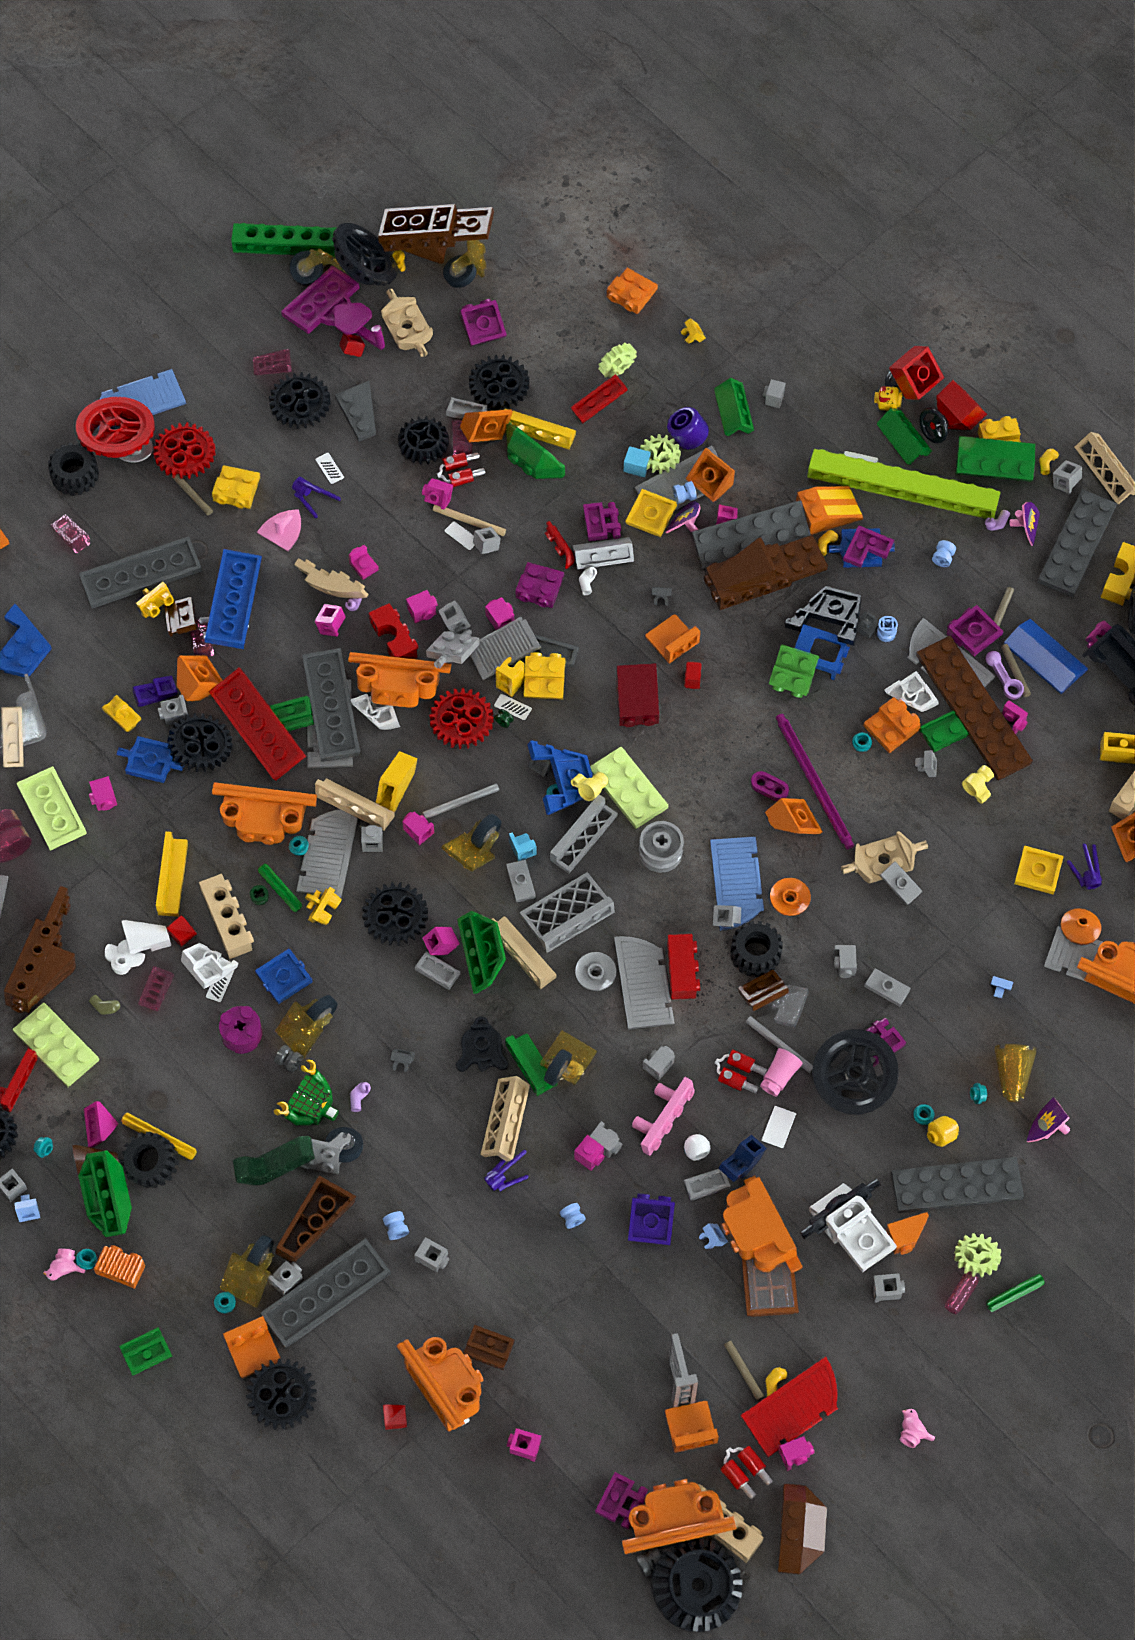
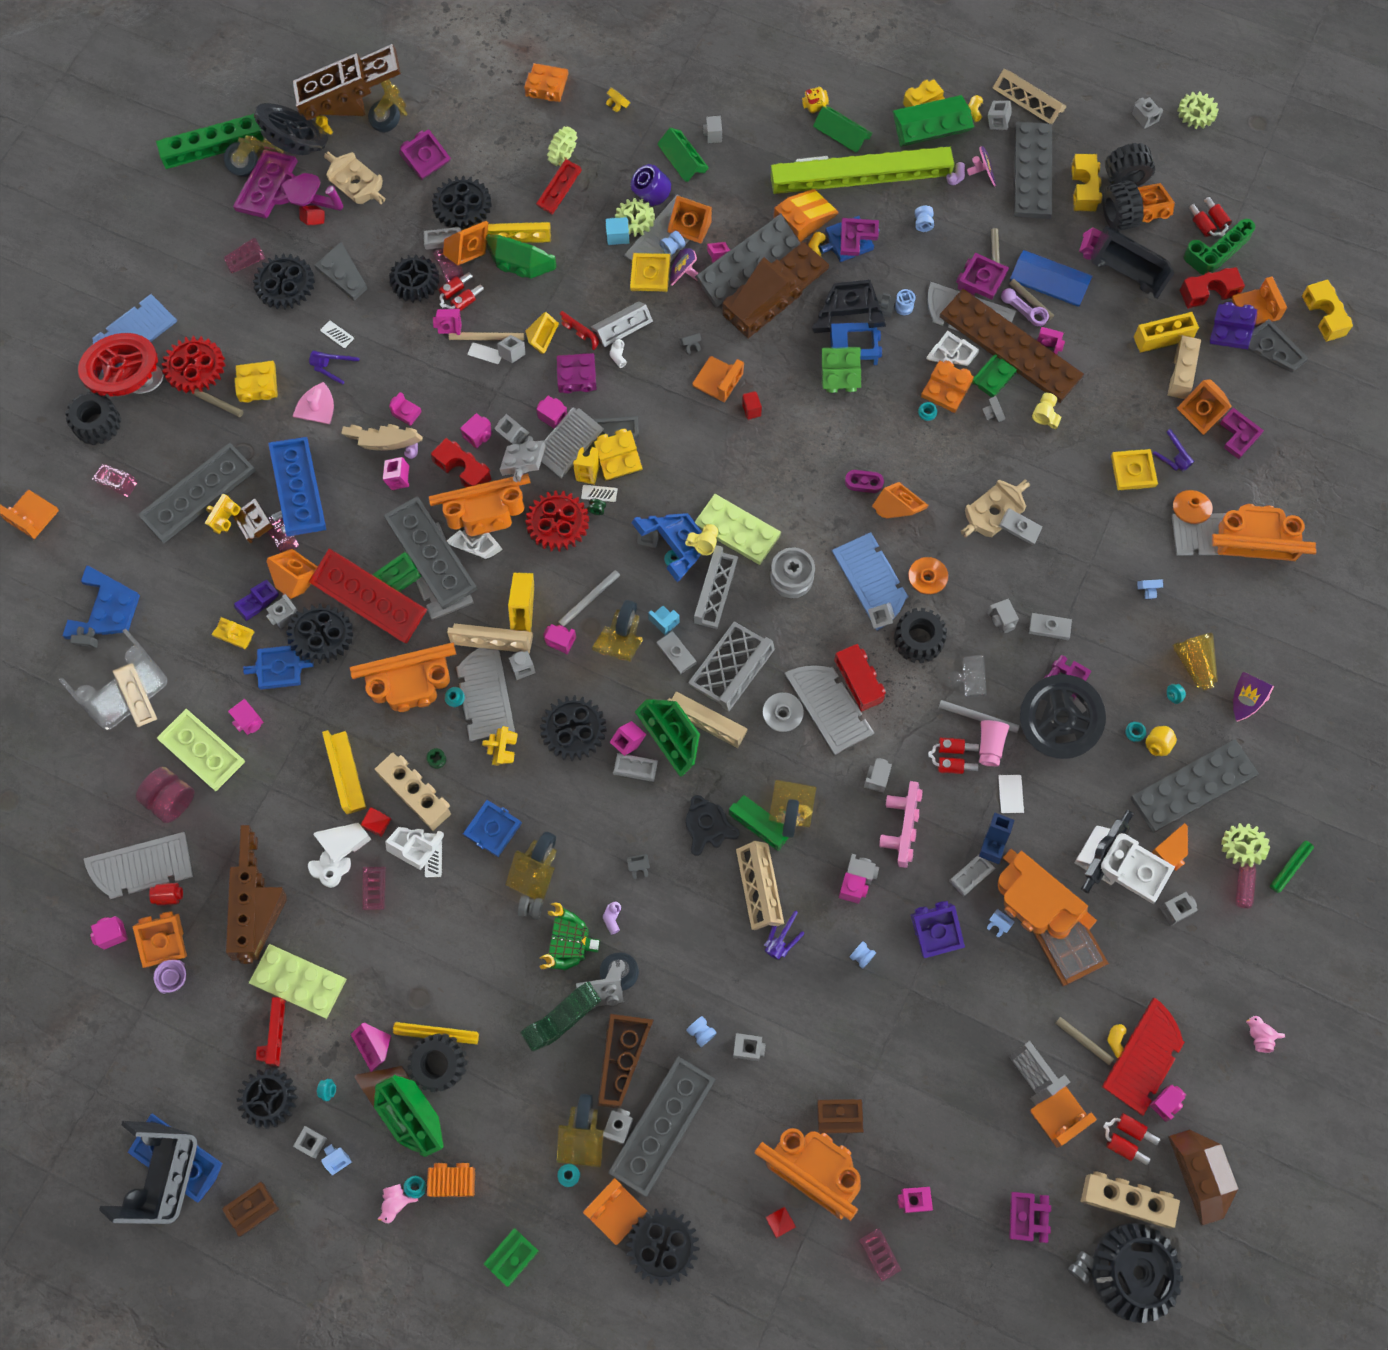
camera: 20 degrees left, 5 degrees up
olive arm [89,995,120,1015] -> none
magenta brick [219,1006,263,1054] -> none
green axle [258,864,302,912] -> none
magenta plate [583,502,622,541] -> none
dark red slope [616,663,659,727] -> none
orange brick [622,1479,736,1554] -> none
white piece [684,1134,710,1161] -> none
reddish brown plate [738,970,789,1011] -> none
magenta piece [776,714,854,850] -> none
red piece [885,346,945,400] -> none
red piece [919,380,987,444] -> none
none -> yellow slope [526,312,559,354]
none -> clear pink slope [859,1228,901,1282]

